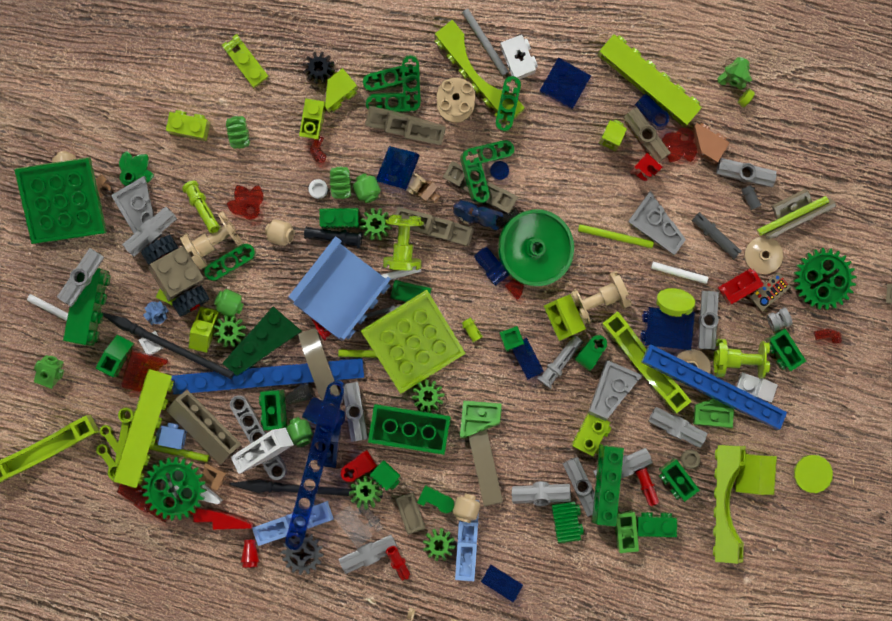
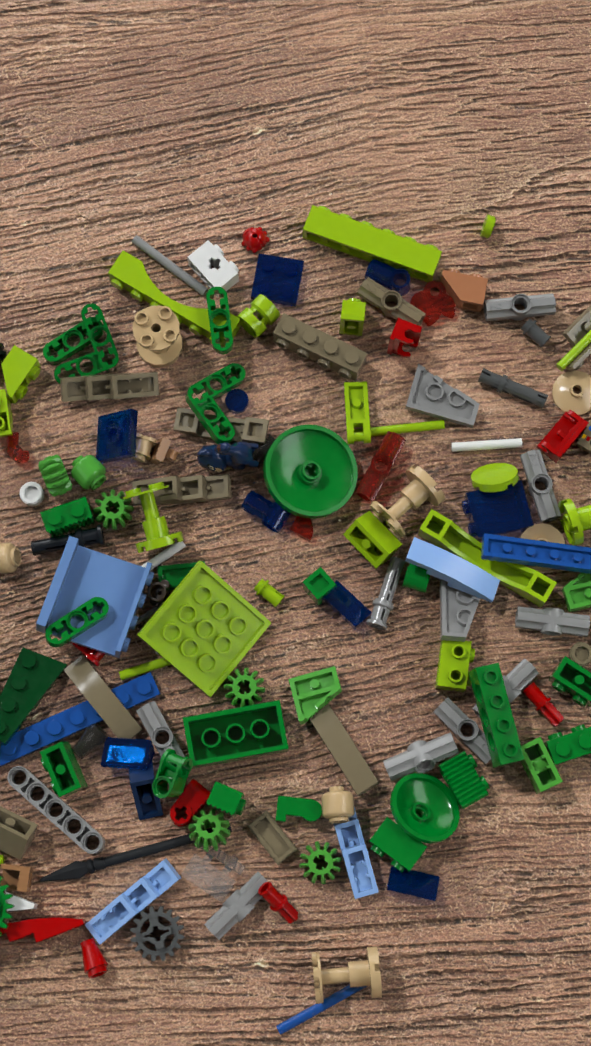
camera: 20 degrees left, 10 degrees down
white slope [231,428,294,474] -> none
clear blue beam [285,380,346,550] -> none
bright green head [286,417,313,448] -> none
bright green rock [717,57,752,90] -> none
none -> green beam [45,597,109,648]
none -> dark brown plate [147,580,171,607]
none -> green piece [152,748,193,799]
none -> lime wheel [237,294,280,338]
none -> red animal [242,227,270,254]
none -> dark tan brick [273,313,367,381]
none -> lime plate [344,381,371,444]
none -> clear red piece [355,431,406,502]
none -> green brick [369,817,427,873]
none -> green dish [390,773,460,843]
none -> light blue slope [405,537,500,603]

